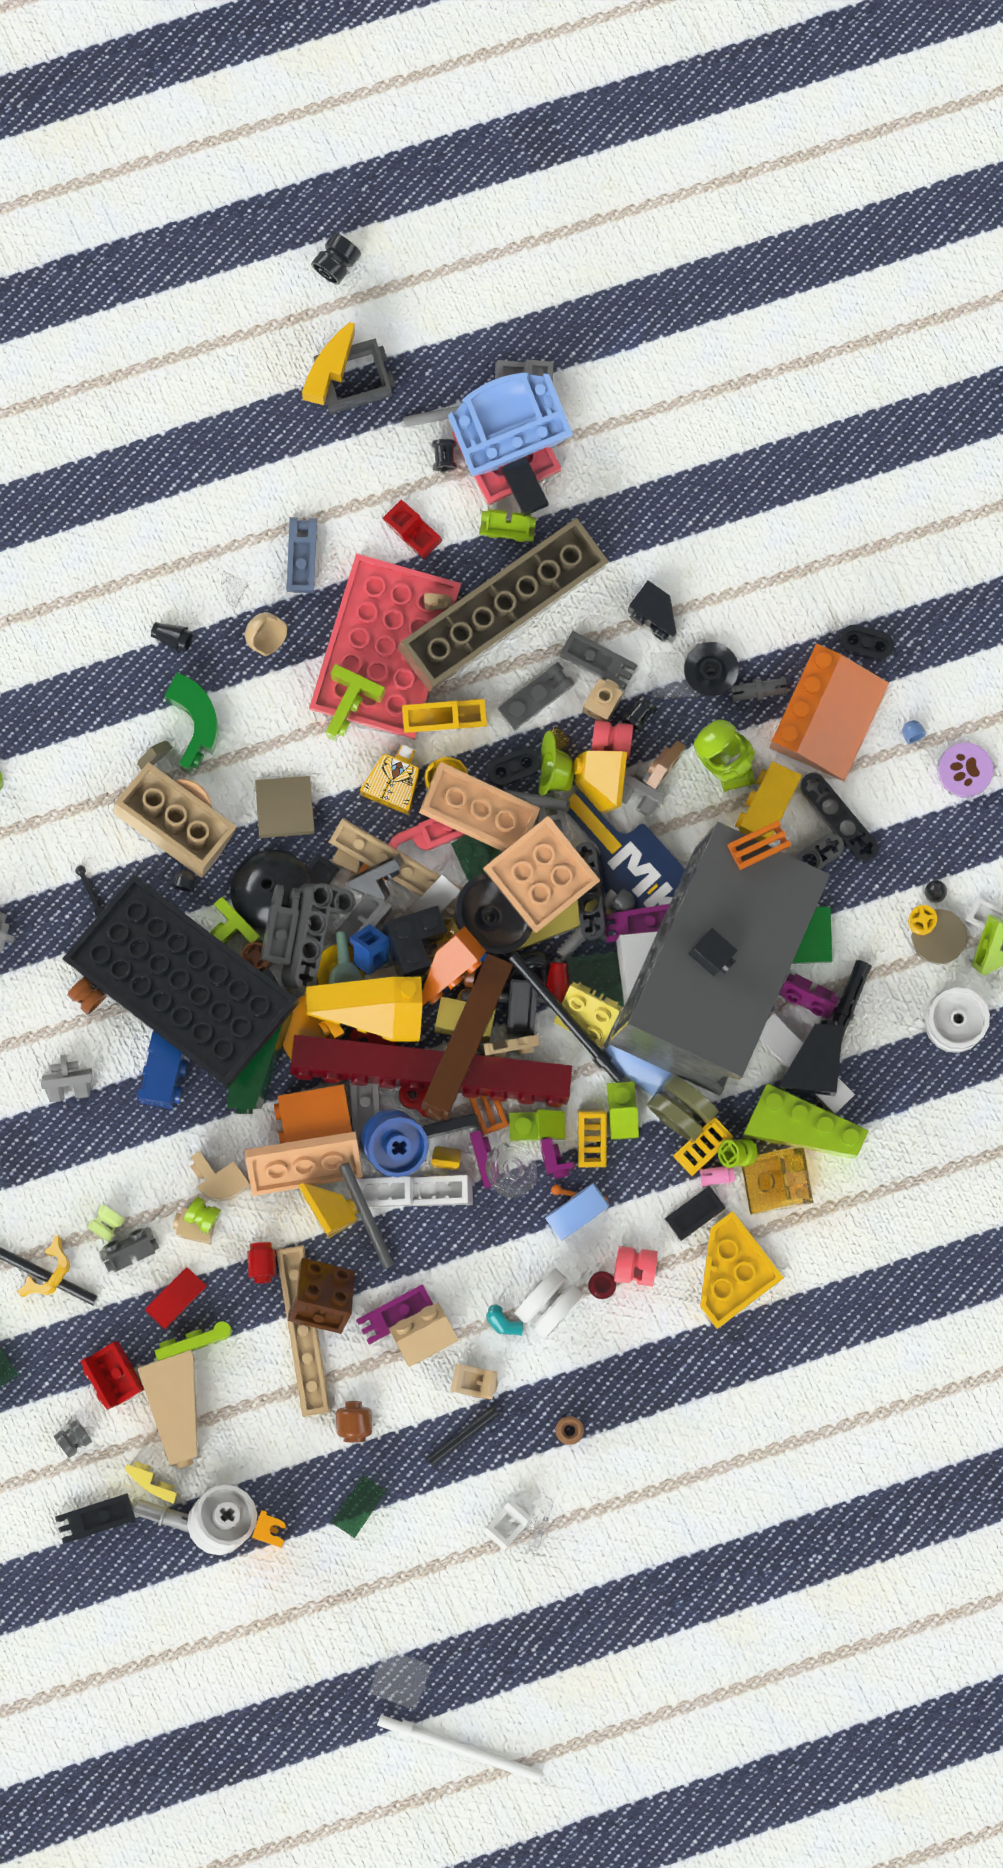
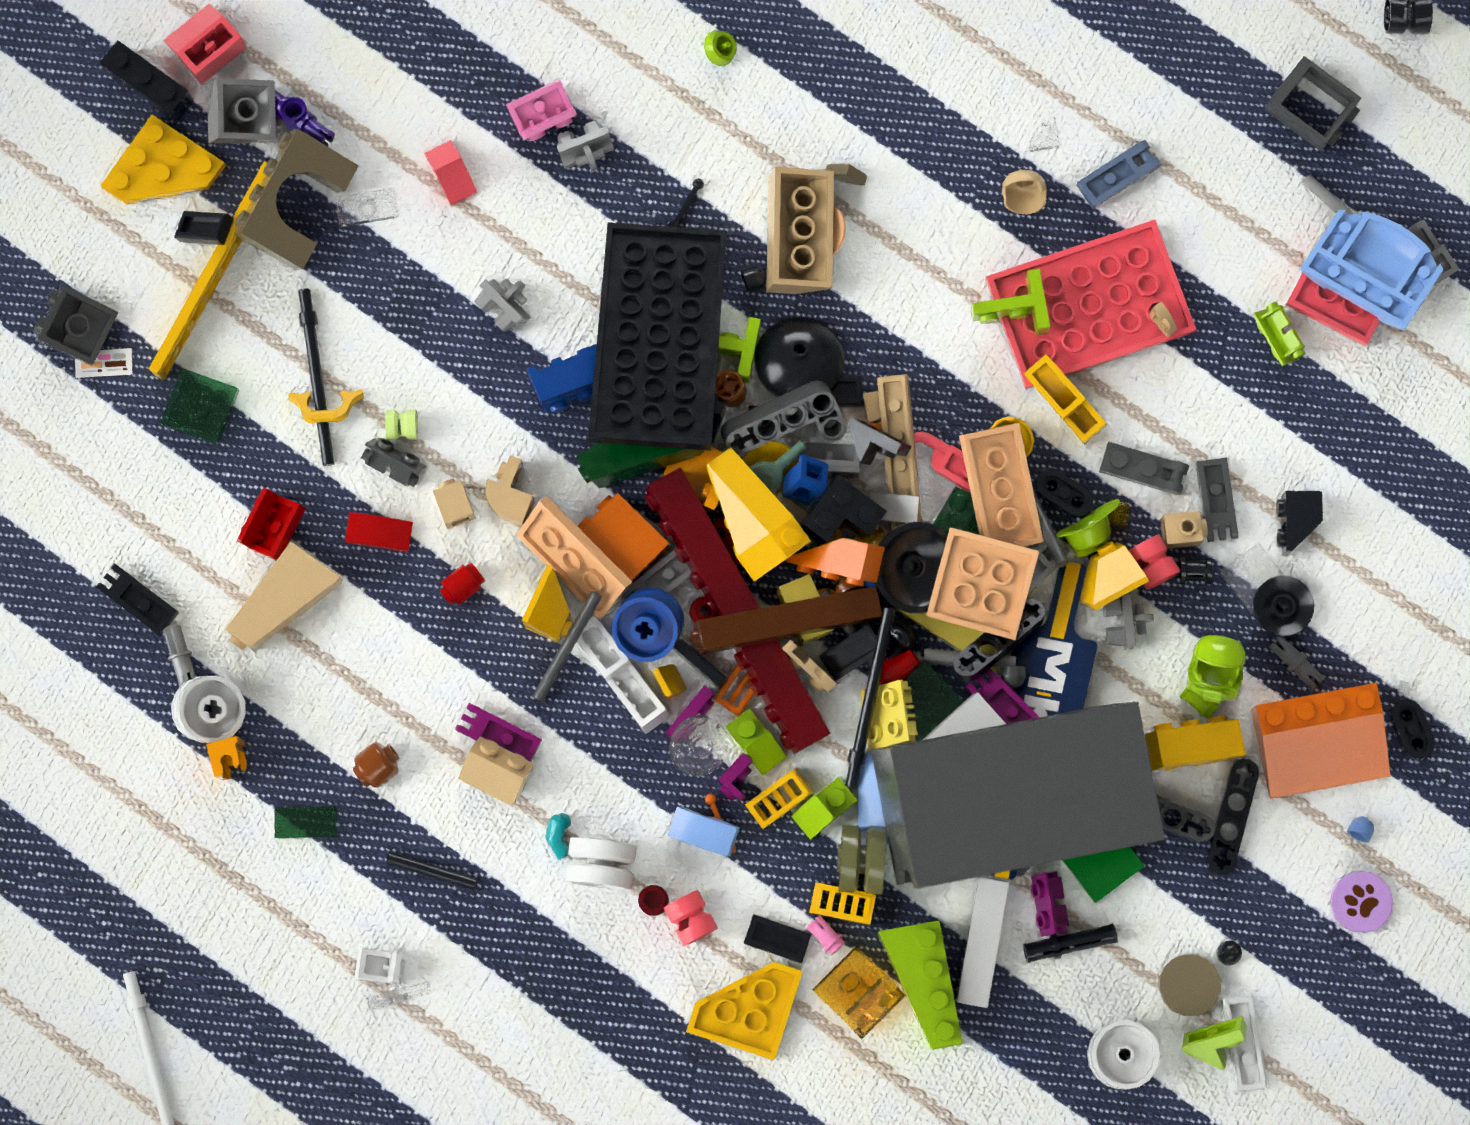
camera: 60 degrees right, 0 degrees up
dark grey wheel [53,1419,93,1458] -> none
dark orange wheel [67,977,106,1015] -> none
light yellow slope [125,1461,179,1504] -> none
black cone [150,622,193,653] -> none
lime plate [154,1321,232,1361] -> none
green arch [164,672,218,774] -> none
lime wheel [183,1196,222,1234] -> none
dark tan slope [255,776,315,838] -> none
dark grey hinge [260,884,300,966] -> none
tan tile [276,1245,330,1417] -> none
reddish brown bracket [288,1258,355,1334] -> none
yellow slope [302,322,356,405] -> none
yellow torso [360,745,420,816] -> none
clear piece [369,1648,432,1710] -> none
red slope [382,499,443,560] -> none
dark tan brick [397,518,609,692] -> none
black bush [432,439,457,472] -> none
tan bracket [450,1364,498,1399] -> none
black tile [501,457,549,517] -> none
medium nougat plate [556,1416,584,1445] -> none
medium nougat plate [646,740,686,789] -> none
black brick [688,928,738,976] -> none
lime wheel [718,1139,757,1168] -> none
orange tile [727,820,791,870] -> none
black slope [780,1020,843,1096] -> none
yellow wheel [908,905,937,935] -> none

